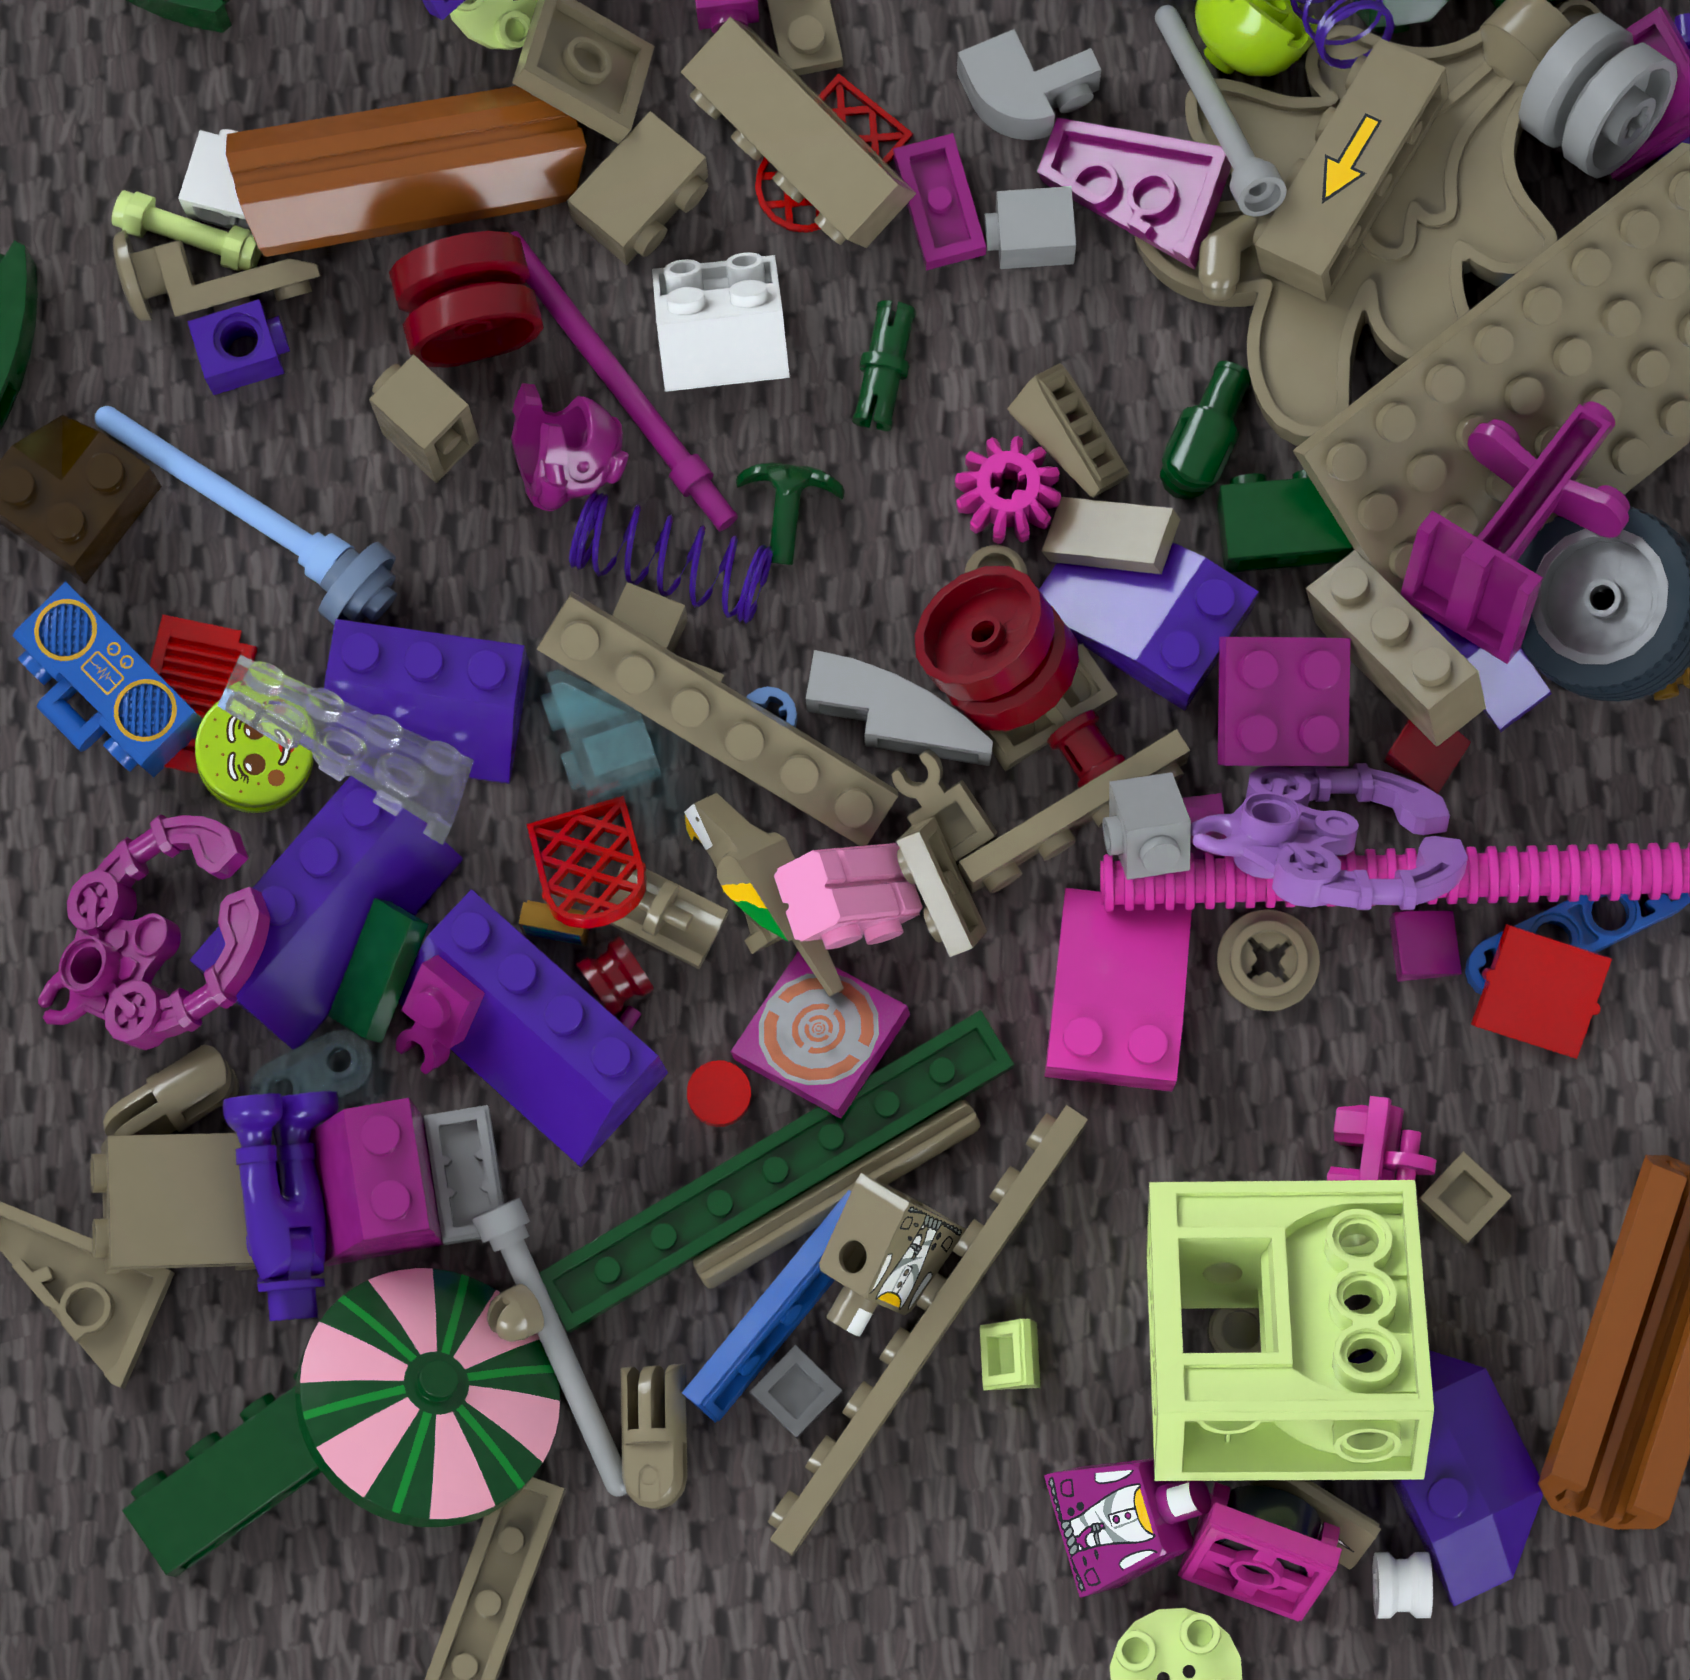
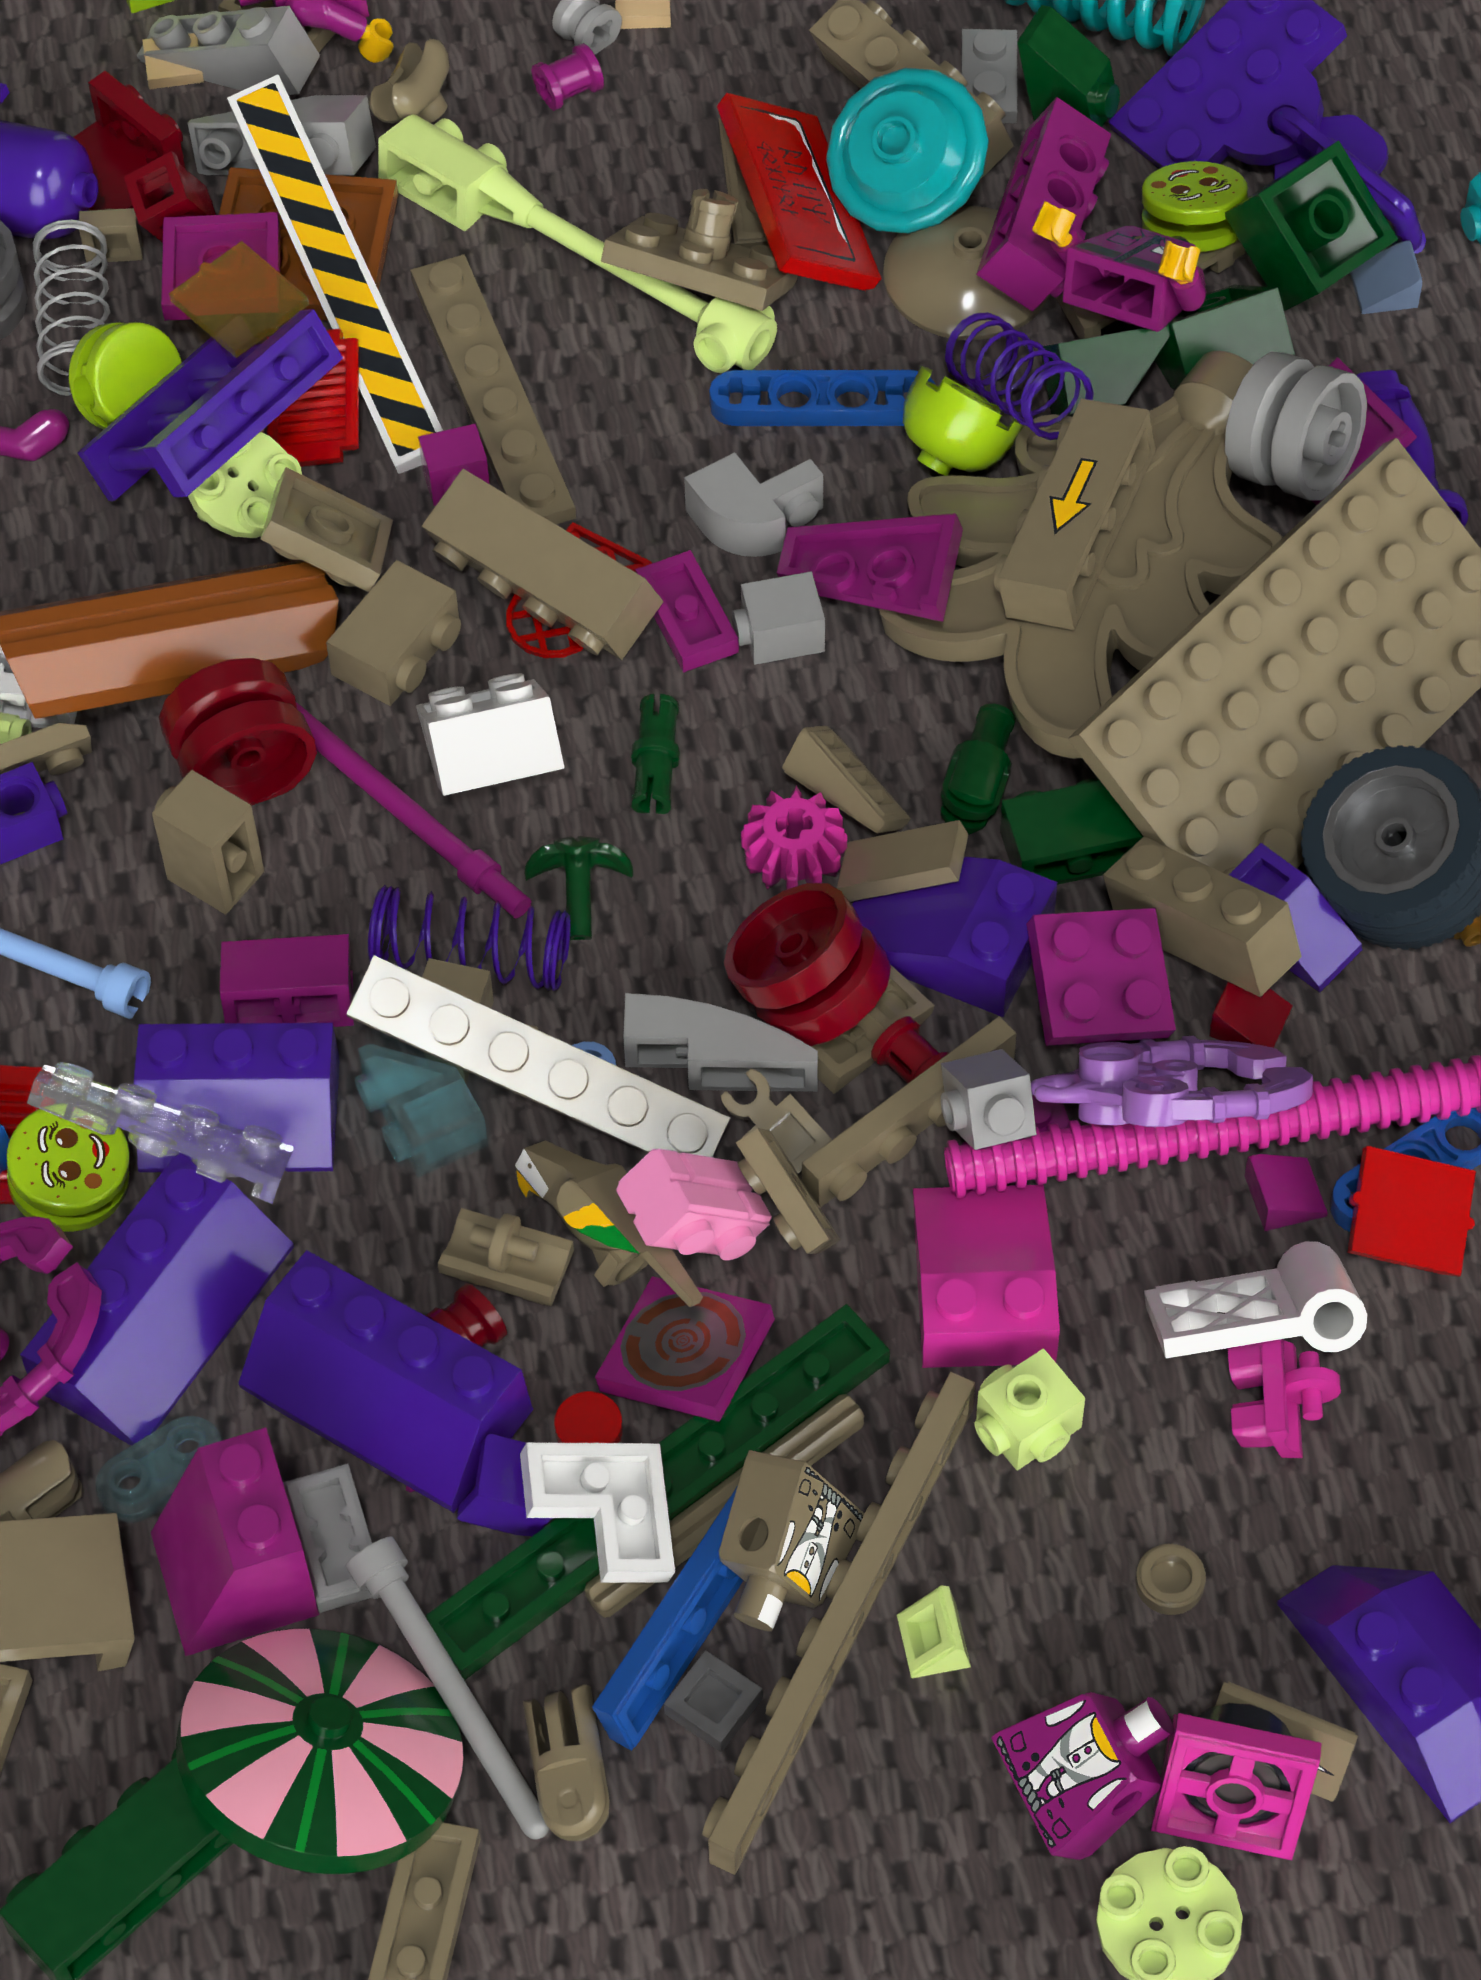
camera: 10 degrees left, 20 degrees down
dark purple piece [223,1091,339,1321] -> none
sand blue plate [318,542,397,625] -> none
dark green tile [328,898,429,1043] -> none
magenta plate [396,955,485,1075] -> none
dark tan hinge [487,1284,544,1342] -> none
magenta helmet [511,383,629,511] -> none
pearl gold tile [519,900,590,946] -> none
red window [526,795,647,929] -> none
yellowish green piece [1147,1180,1434,1481] -> none
light grey piece [1155,5,1287,217] -> none
dark tan arm [1199,214,1259,302] -> none
dark tan gear [1217,910,1320,1012] -> none
white wheel [1372,1552,1433,1619] -> none
magenta piece [1400,401,1630,664] -> none
dark tan plate [1417,1151,1511,1246] -> none
none -> magenta hinge [220,934,354,1027]
none -> dark purple panel [457,1434,552,1537]
none -> white plate [520,1442,675,1583]
none -> yellowish green brick [974,1348,1085,1471]
none -> white piece [1144,1241,1367,1358]

